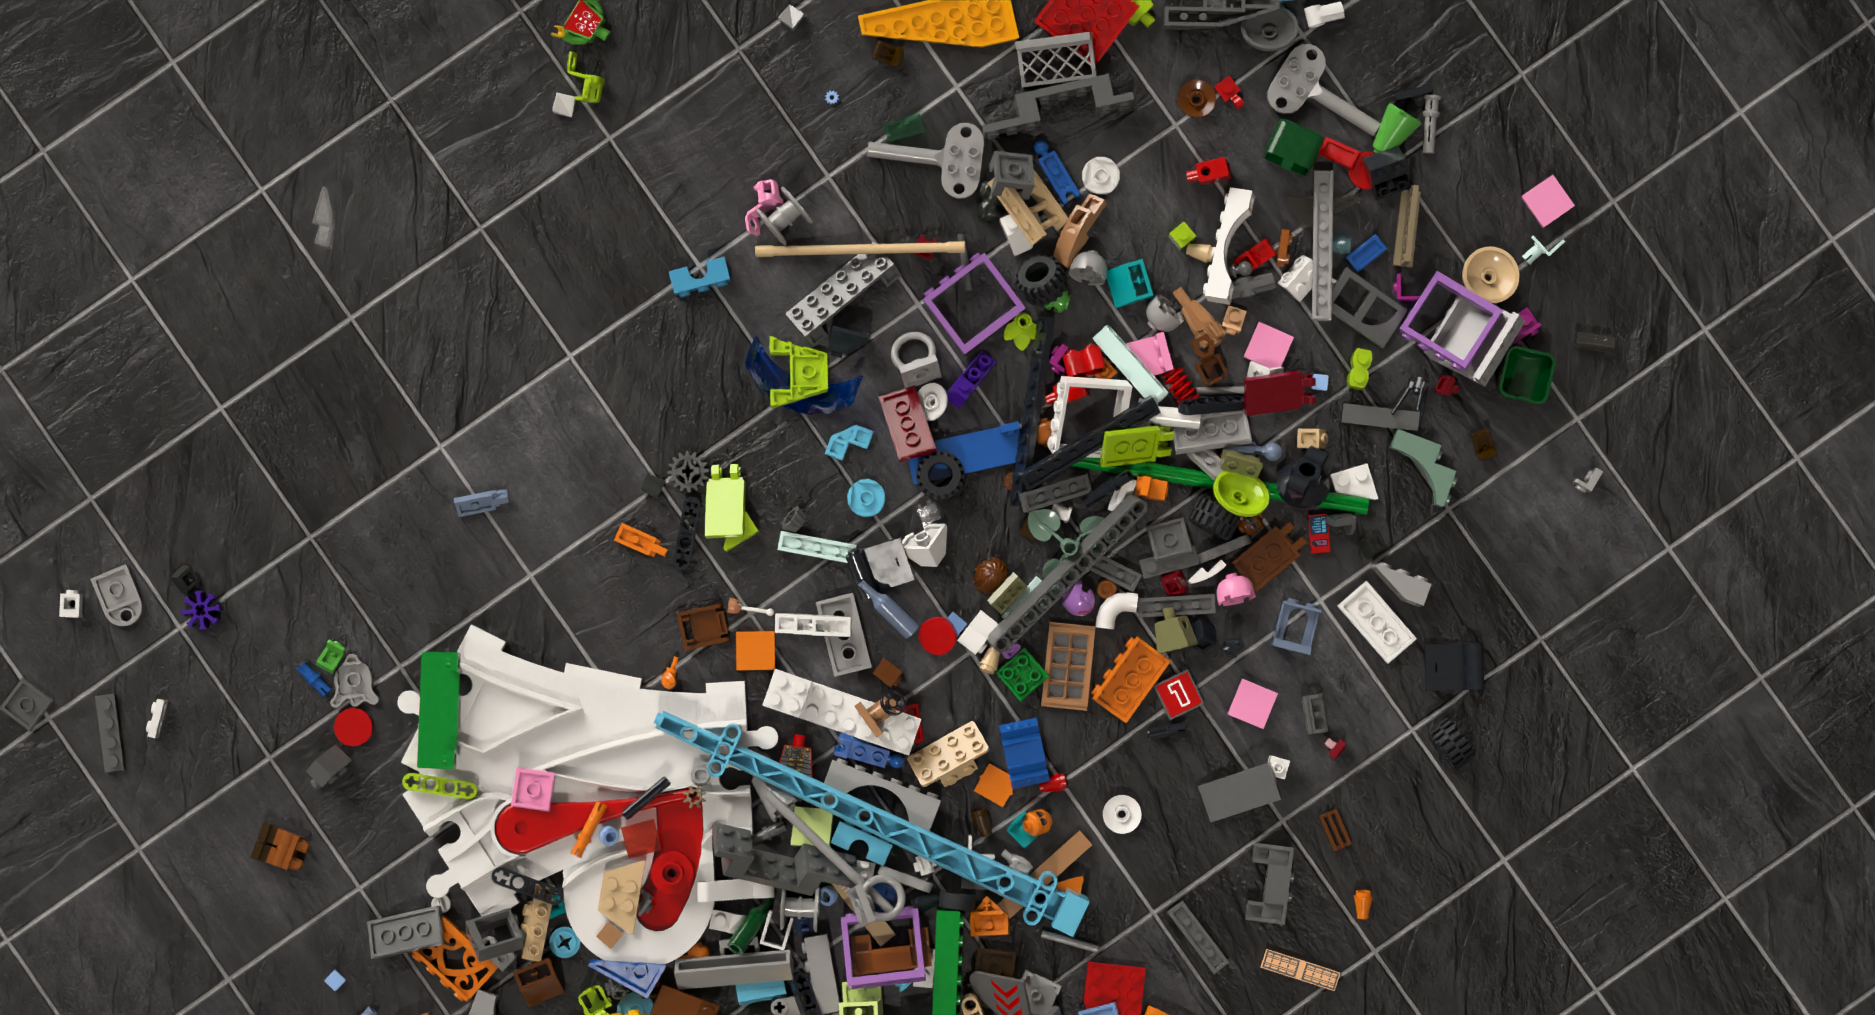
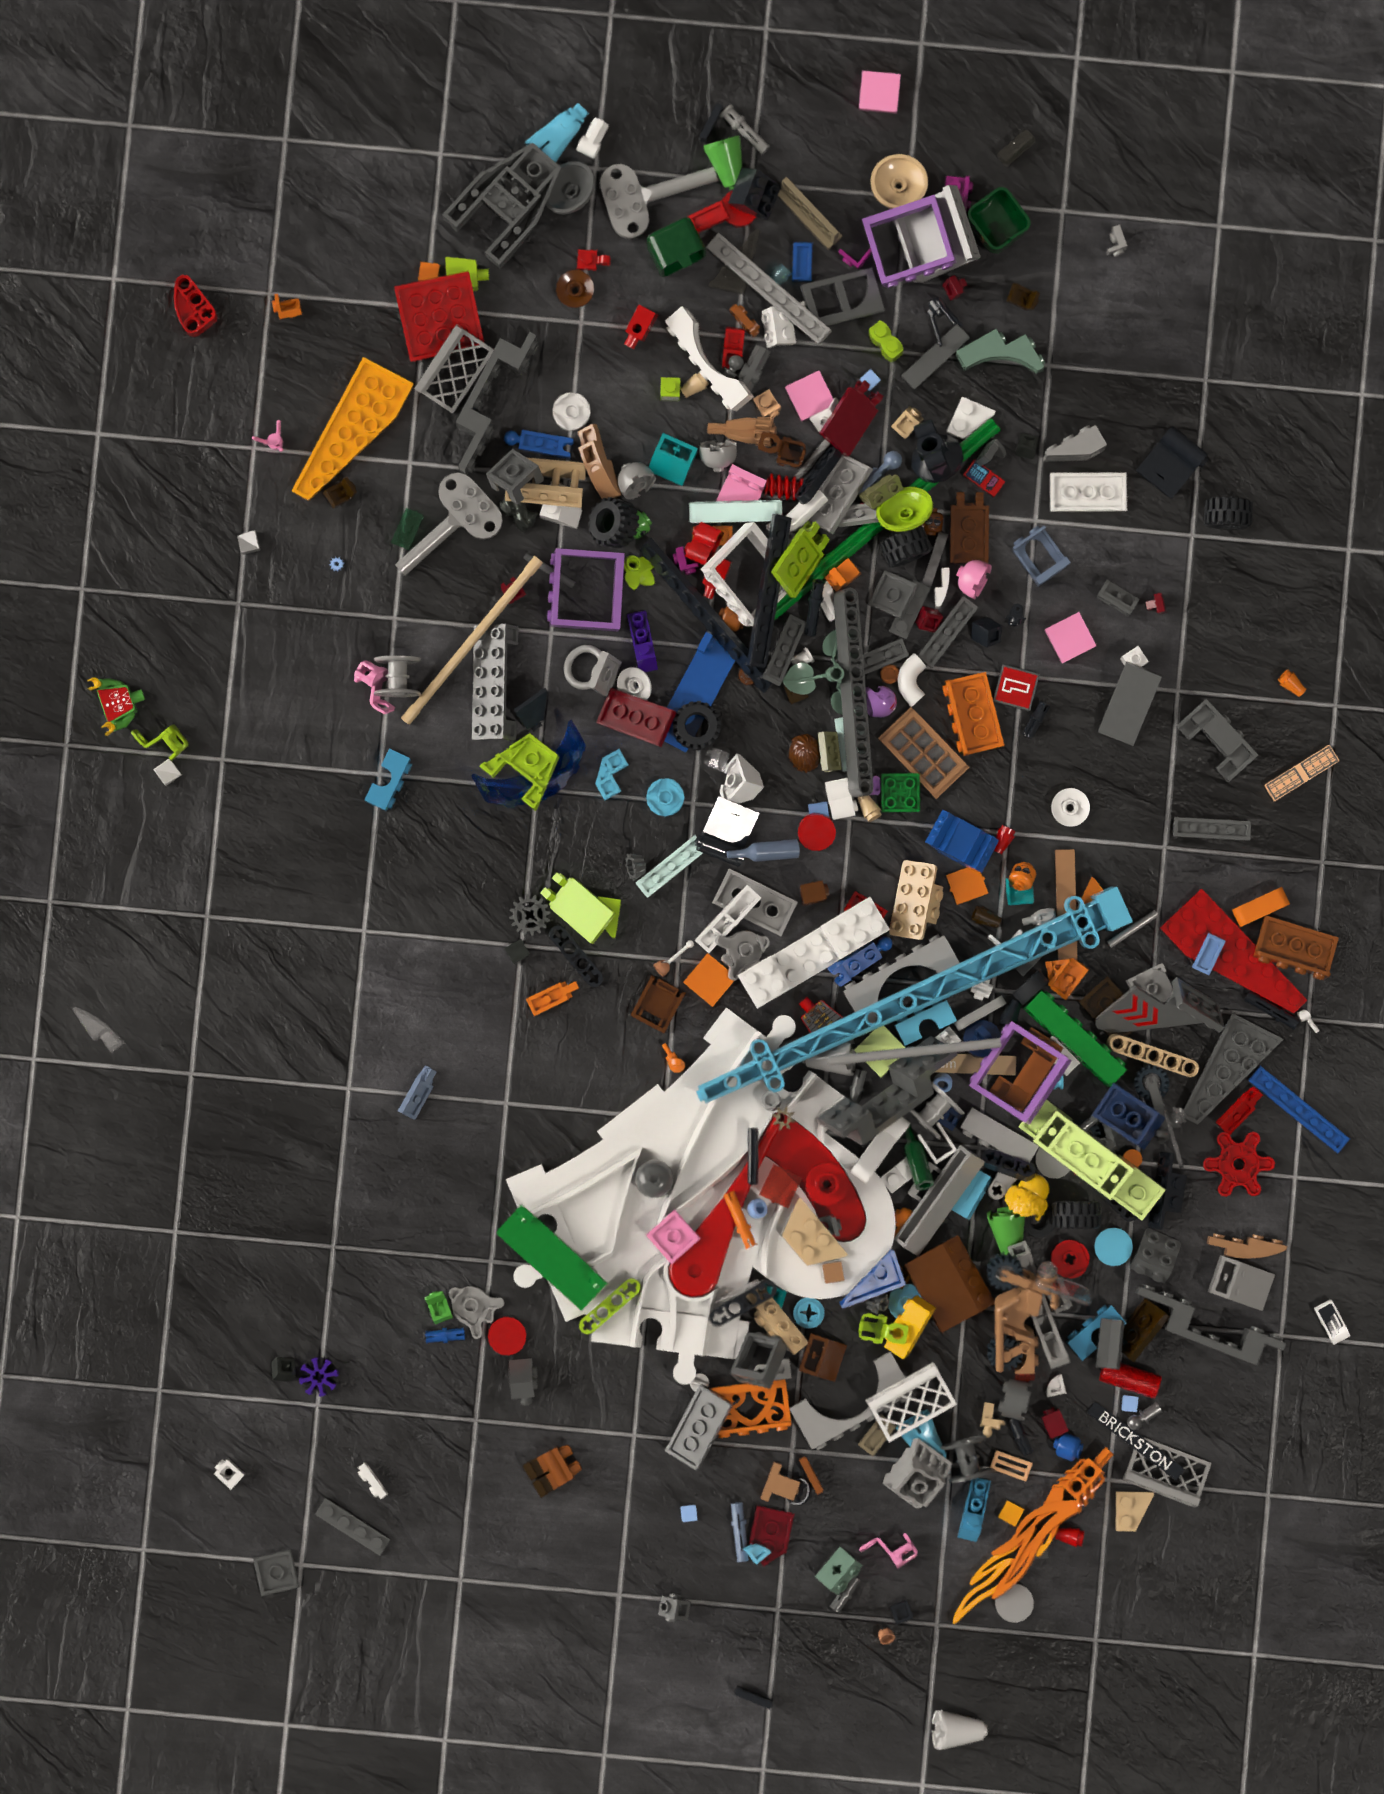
camera: 45 degrees left, 0 degrees up
light grey tile [91,564,143,626] -> none
light grey tile [847,875,905,928] -> none
medium nougat piece [855,689,906,738] -> none
olive torso [1155,606,1198,654] -> none
reddish brown tile [1319,809,1352,852] -> none
light aqua bracket [1522,236,1565,265] -> none
none -> dark grey cylinder [635,1160,673,1198]
none -> white piece [714,1279,764,1304]
none -> light grey tile [715,930,770,981]

